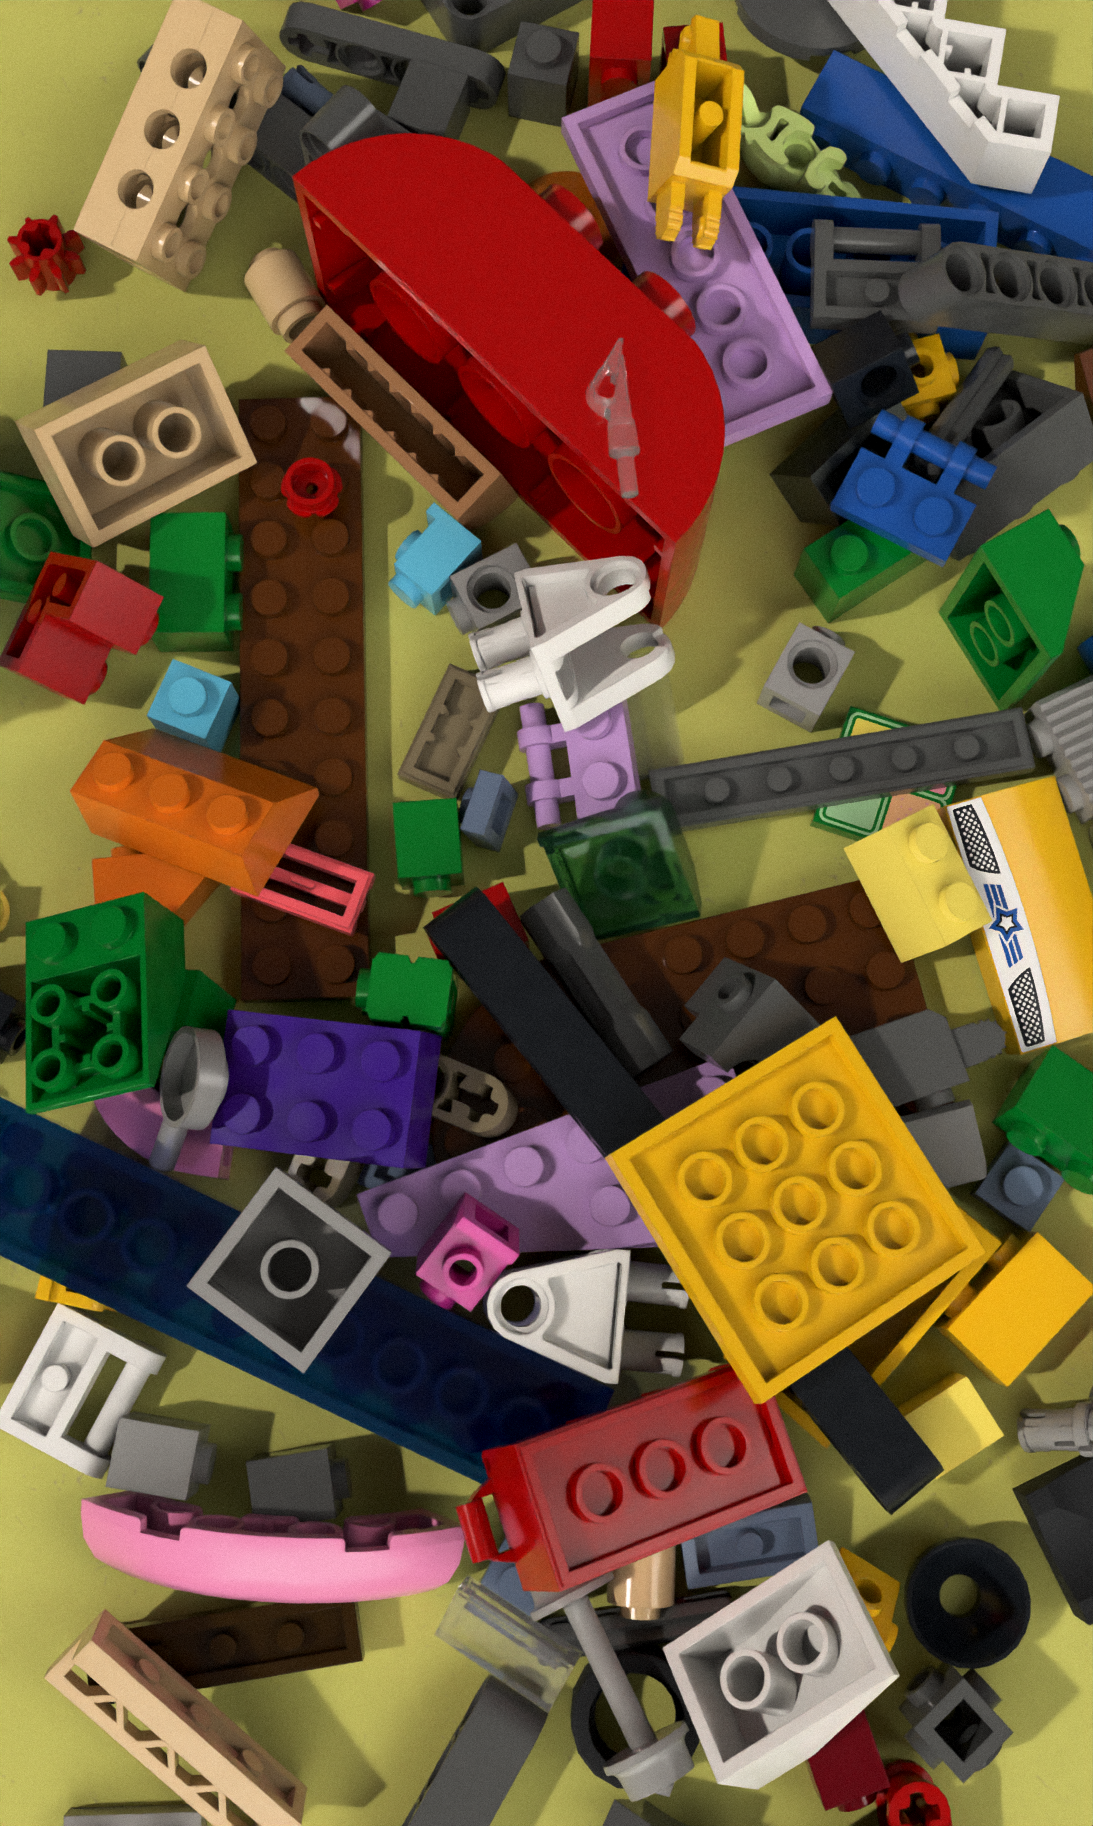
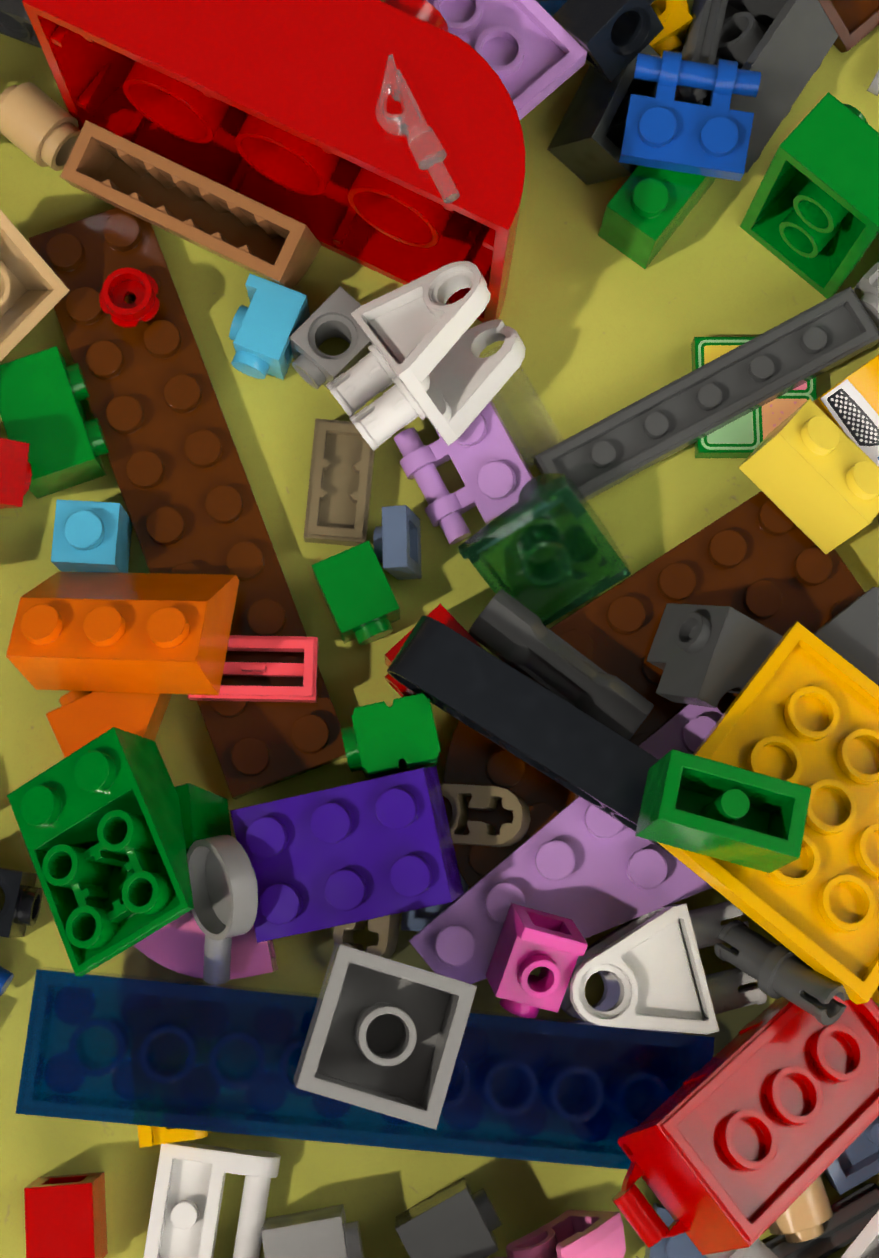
camera: 25 degrees left, 0 degrees up
light grey brick [757,622,855,733] -> none
none -> green brick [635,749,811,873]
none -> dark grey pin [714,920,849,1026]

